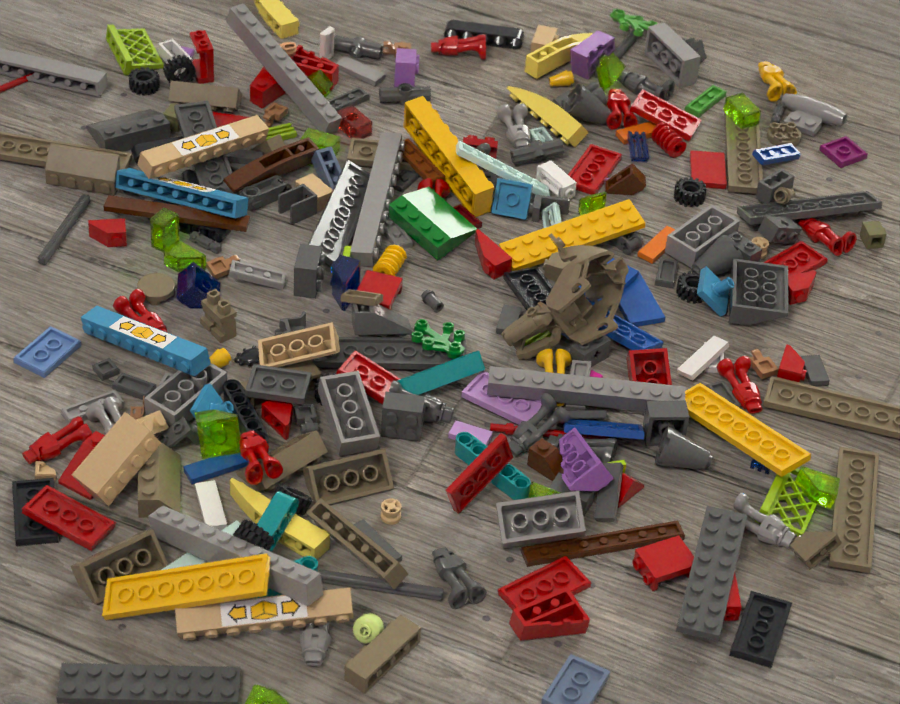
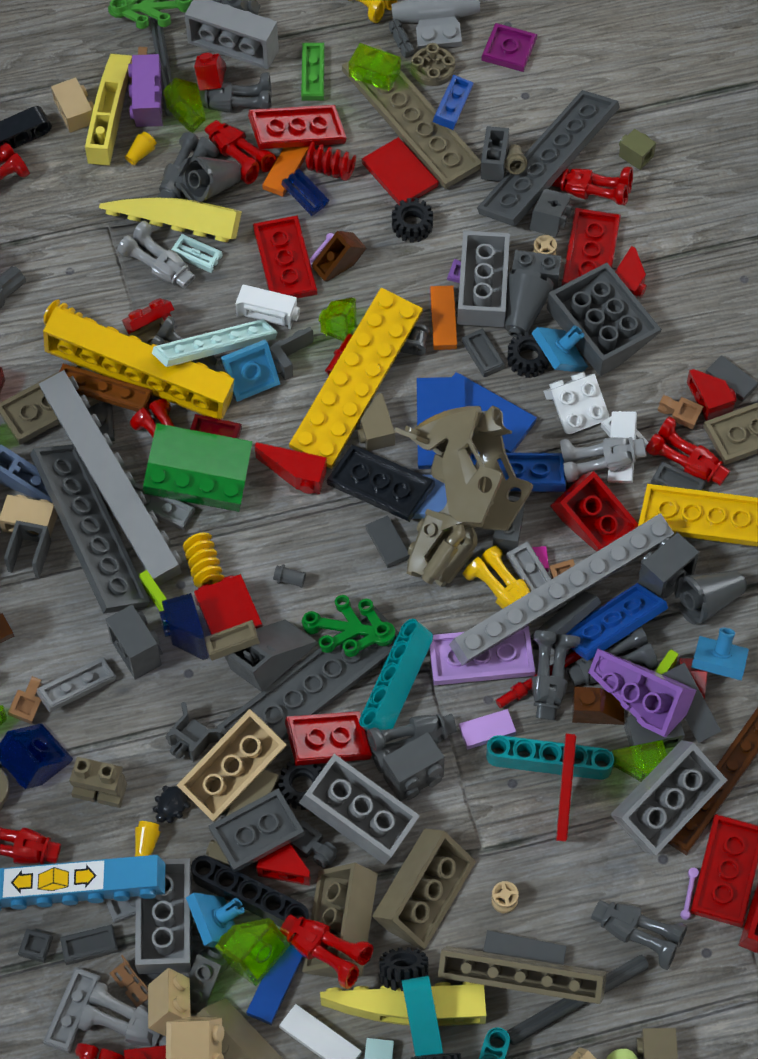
camera: 35 degrees left, 20 degrees up
dark grey piece [510,138,564,165] -> none
light aqua tile [541,202,561,228] -> none
none -> red slope [194,53,227,91]
none -> white bracket [543,371,609,434]
none -> light grey piece [560,437,647,483]
none -> lavender hinge [680,868,699,920]
none -> dark azure tile [691,627,749,681]

